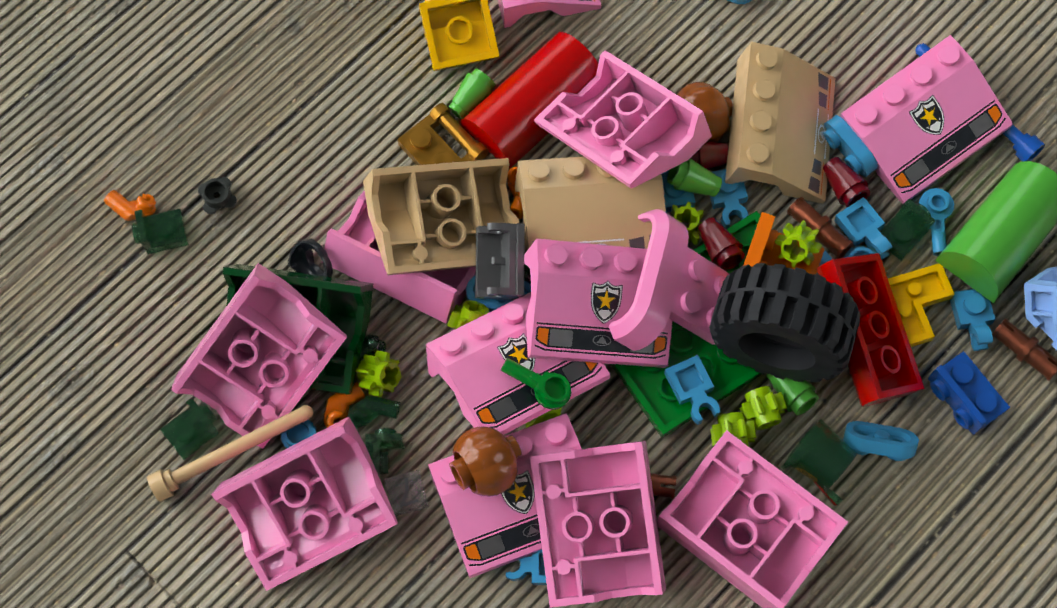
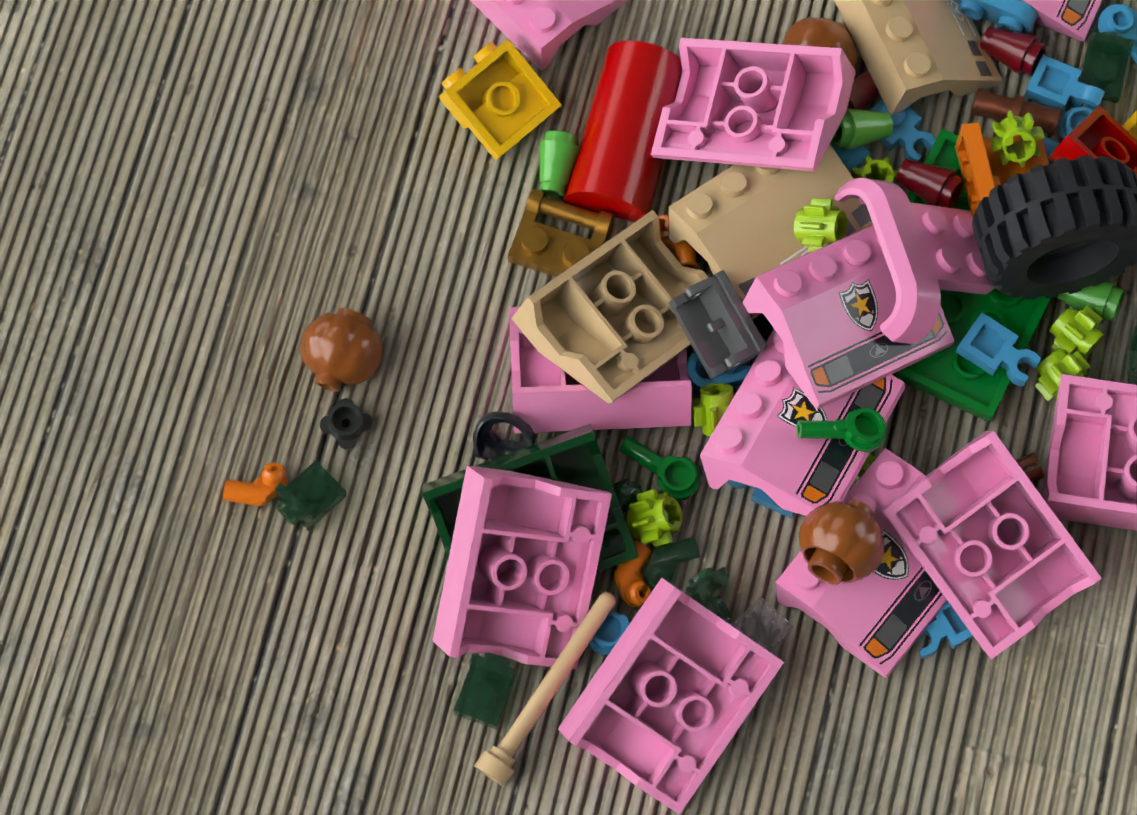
camera: 30 degrees left, 0 degrees up
none -> dark orange plant [300,308,383,392]
none -> green plate [619,436,701,500]
none -> lime gear [794,198,847,253]

